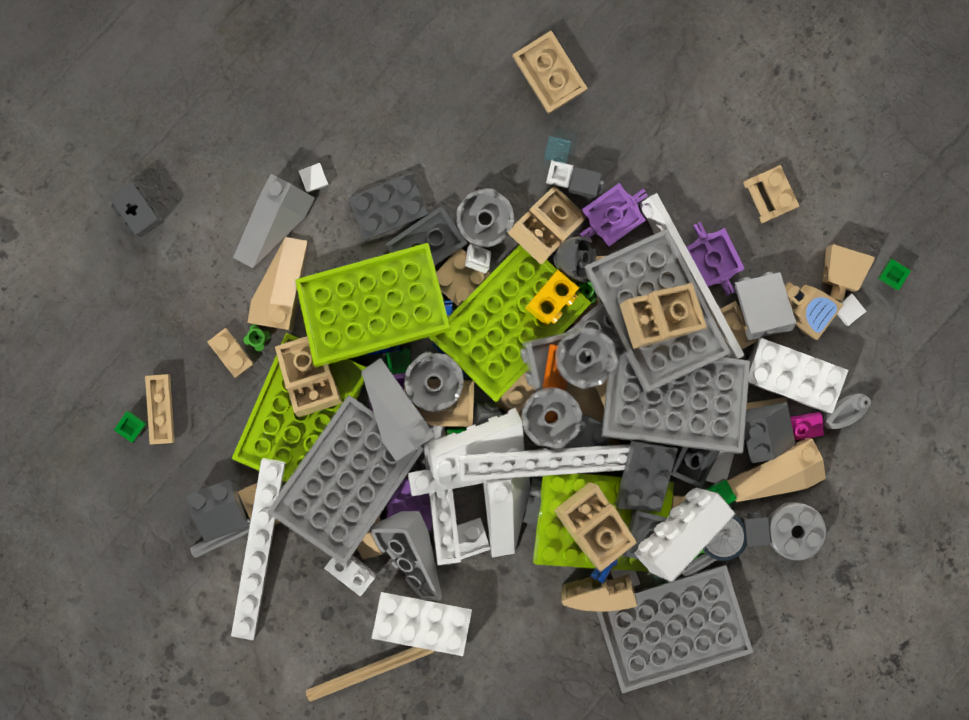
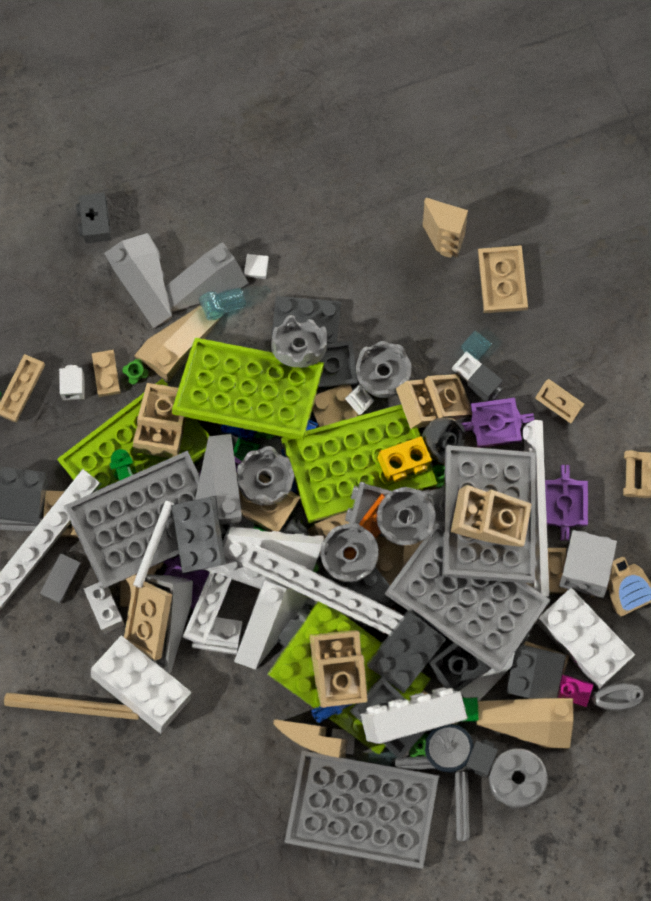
camera: 35 degrees right, 15 degrees down
none -> light grey tile [40,554,82,604]
none -> white brick [59,365,85,400]
none -> light grey wedge [104,233,173,329]
none -> green hips [109,449,137,481]
none -> tan plate [124,580,172,660]
none -> white bar [133,501,174,588]
none -> dark grey plate [172,497,226,573]
none -> clear light blue piece [199,288,246,321]
none -> light grey plate [271,315,327,368]
none -> tan slope [423,198,468,257]
none -> light grey axle [455,772,470,842]
none -> tan plate [535,379,584,423]

